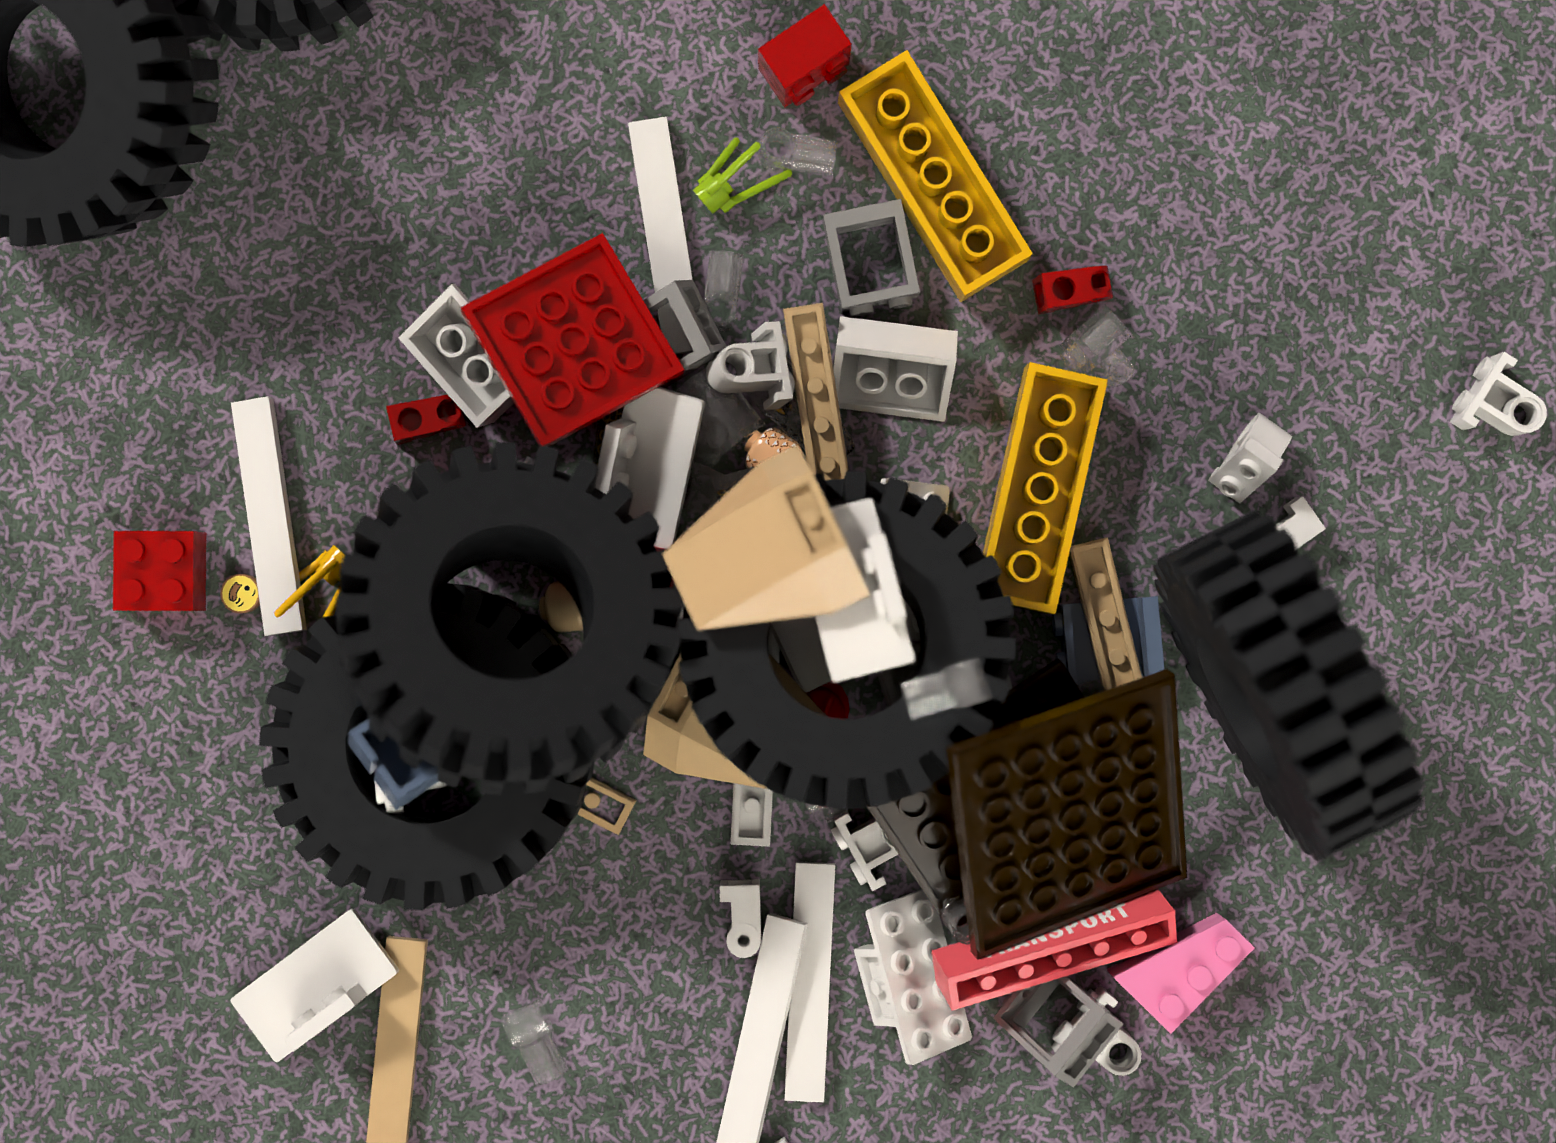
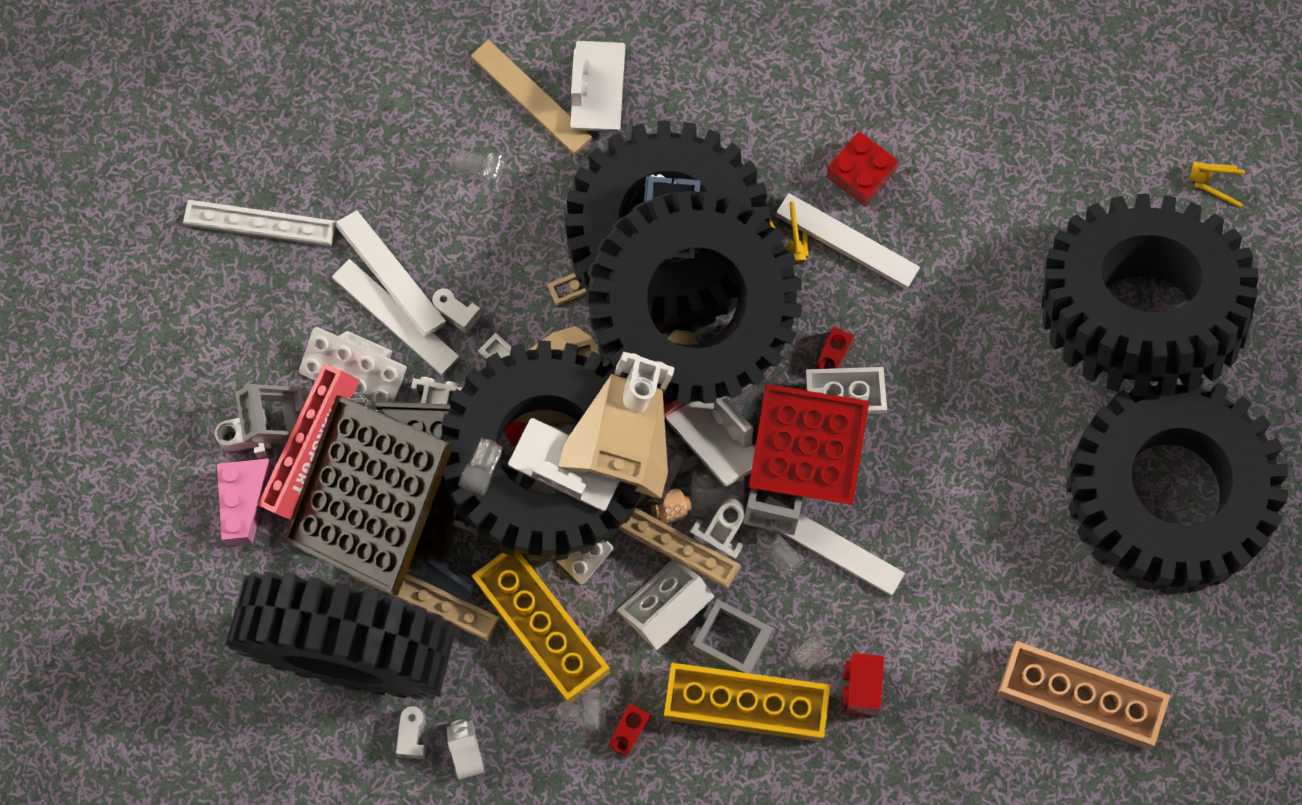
camera: 125 degrees right, 15 degrees down
light yellow tile [220,574,260,613] -> none
lime plant [693,137,792,214] -> none
none -> white pin [615,352,674,413]

